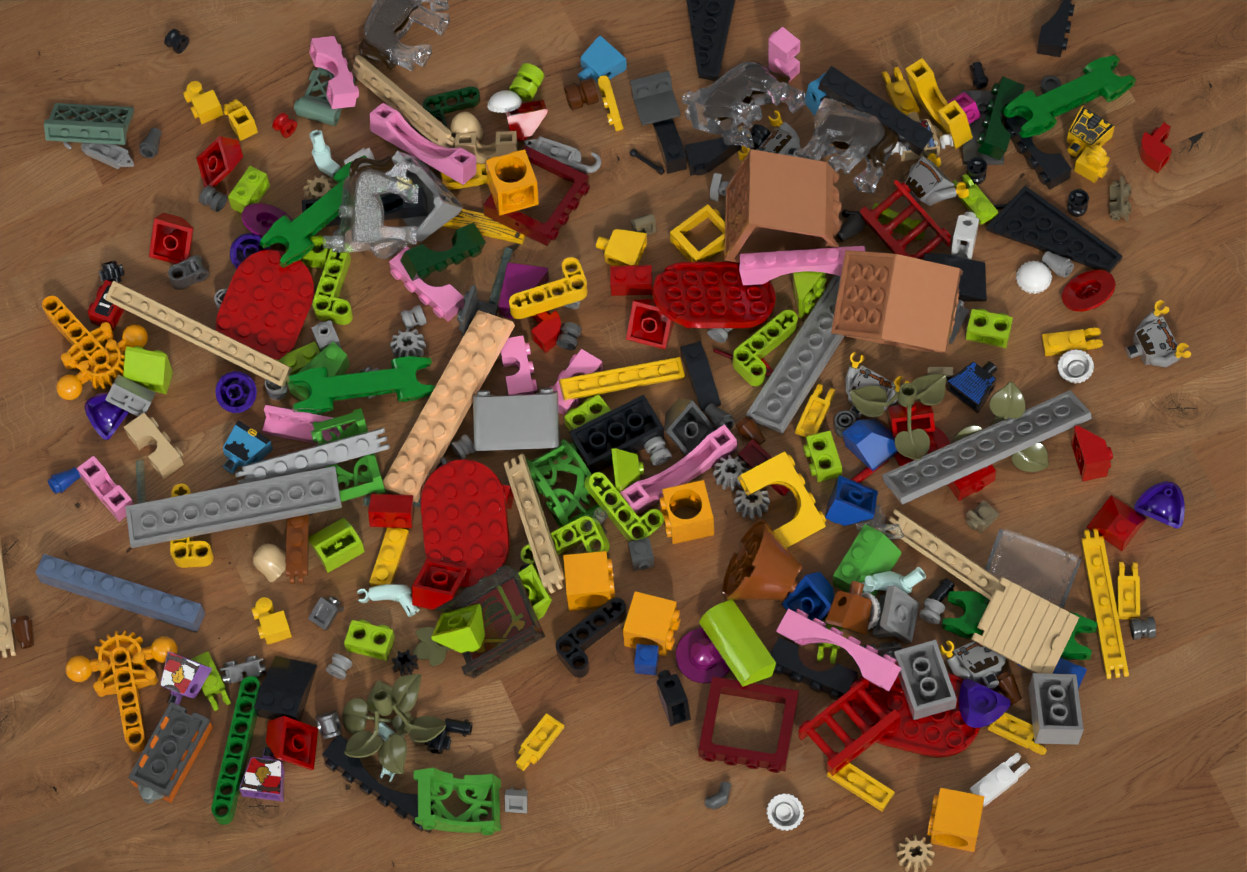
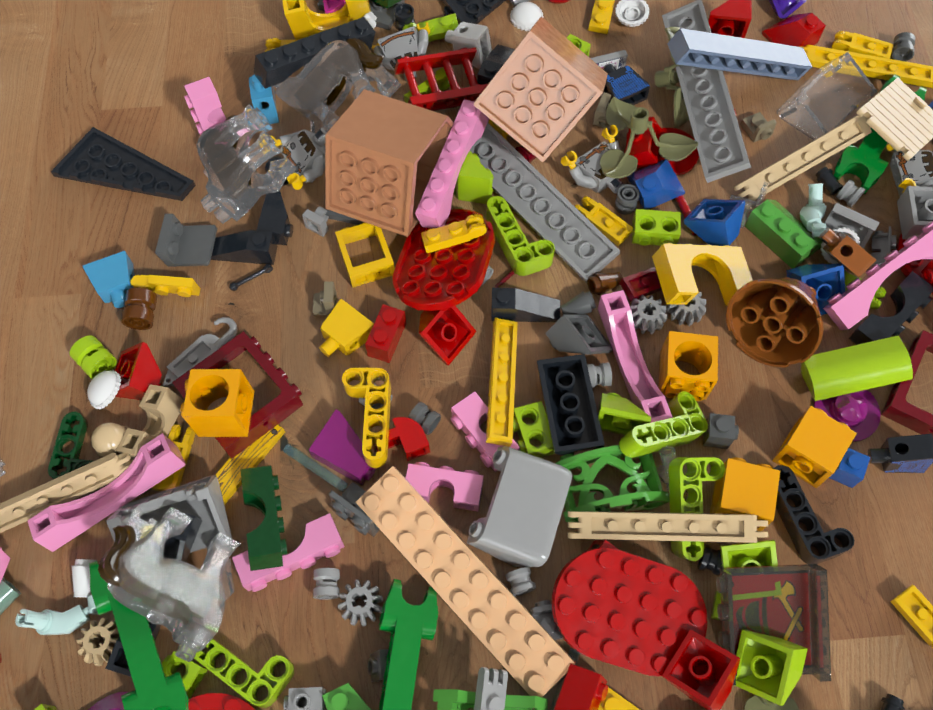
camera: 75 degrees left, 0 degrees up
none -> yellow hinge [421,214,487,253]
none -> light grey tile [590,50,628,70]
none -> sand blue brick [667,28,812,80]

